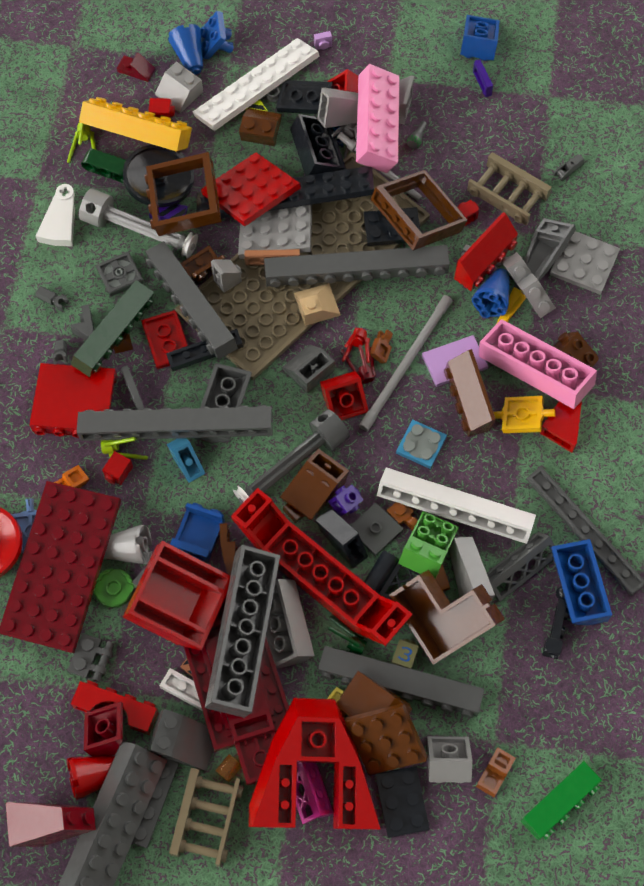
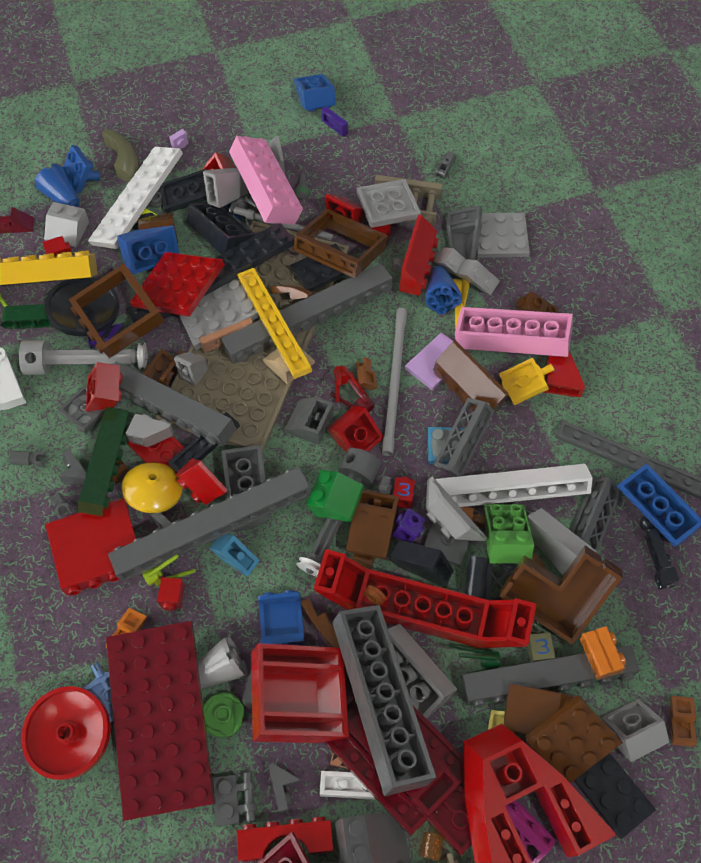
camera: 25 degrees left, 5 degrees down
none -> red slope [85,362,123,412]
none -> olive brick [102,128,138,182]
none -> blue slope [117,225,179,275]
none -> yellow dish [122,463,182,513]
none -> light grey slope [126,414,174,447]
none -> red slope [175,458,228,505]
none -> yellow plate [237,268,312,379]
none -> dark grey slope [269,763,301,814]
none -> slope [271,284,313,299]
none -> green slope [306,470,364,522]
none -> red slope [325,194,365,223]
none -> light grey plate [357,179,421,228]
none -> clear orange tile [364,585,386,605]
none -> dark grey bar [377,475,392,495]
none -> red brick [393,477,415,509]
none -> light grey wedge [426,476,488,541]
none -> dark grey fence [434,398,495,477]
none -> orange brick [580,626,626,680]

